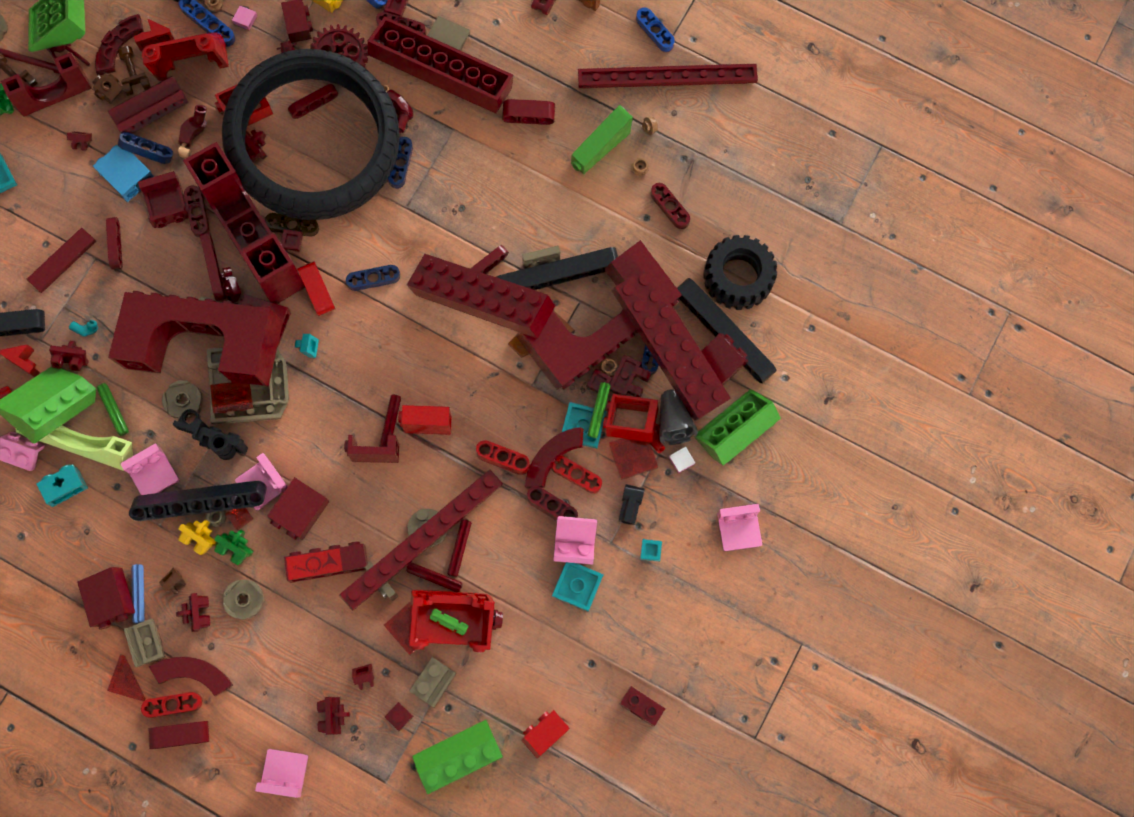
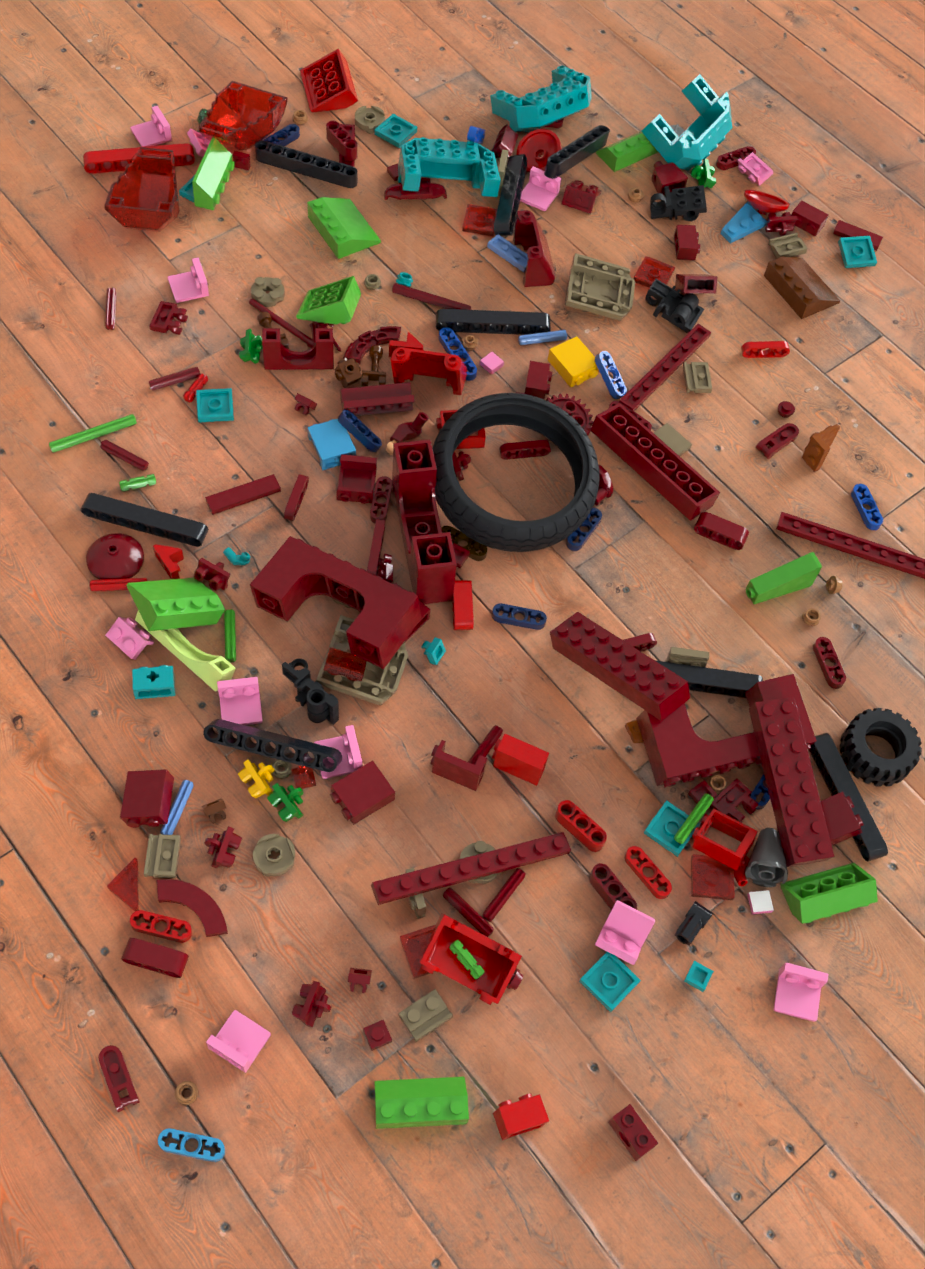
camera: 20 degrees right, 15 degrees down
dark tan plate [162,380,203,419] -> none
brick [284,541,368,583] -> none
dark red tile [525,427,584,489] -> none

